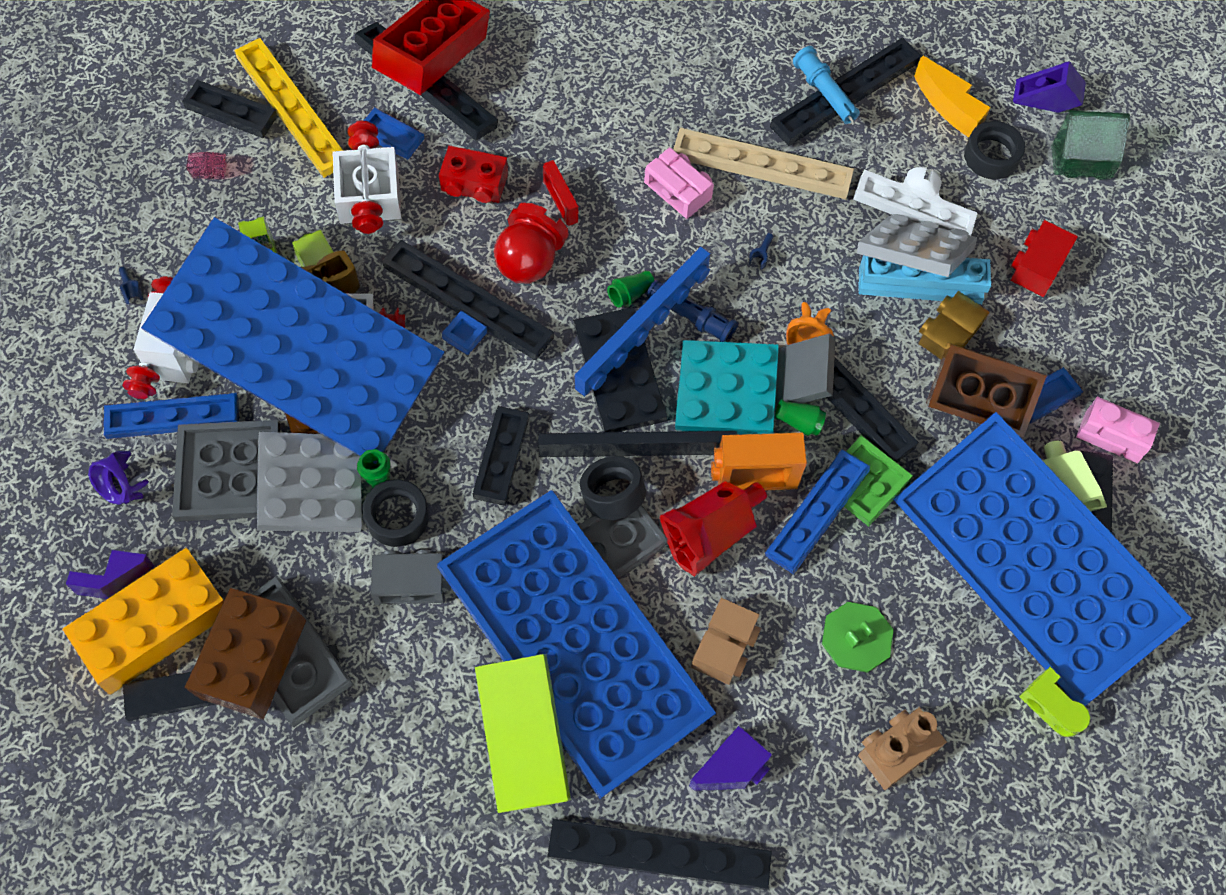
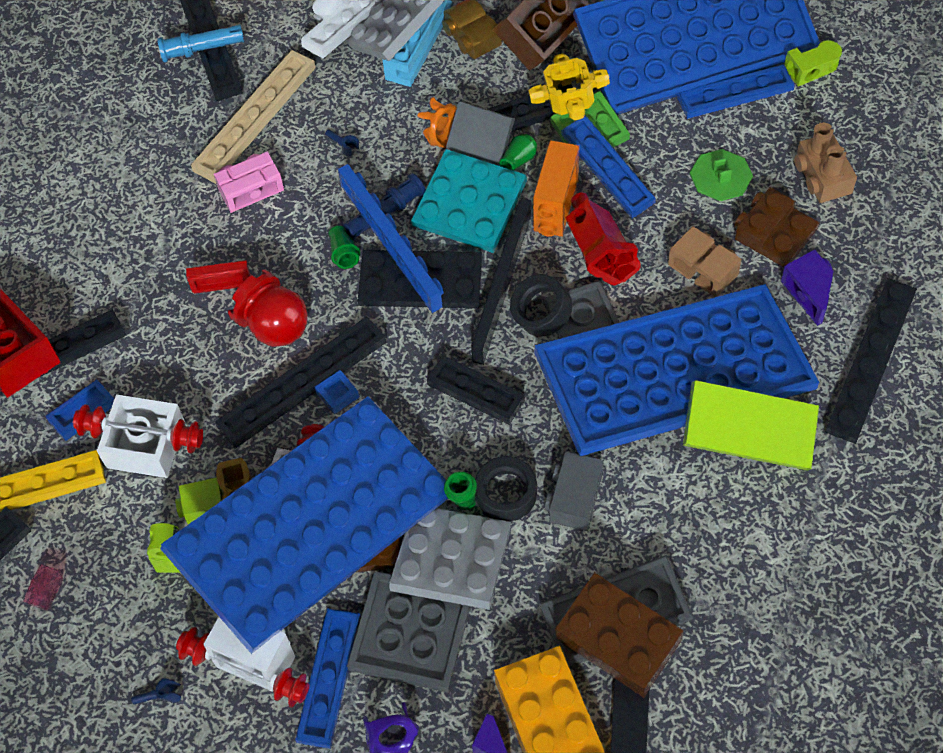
camera: 65 degrees left, 5 degrees down
red brick [439,145,508,203] -> none
none -> yellow piece [528,53,610,120]
none -> blue tile [677,64,795,119]
none -> reddish brown plate [735,187,820,267]

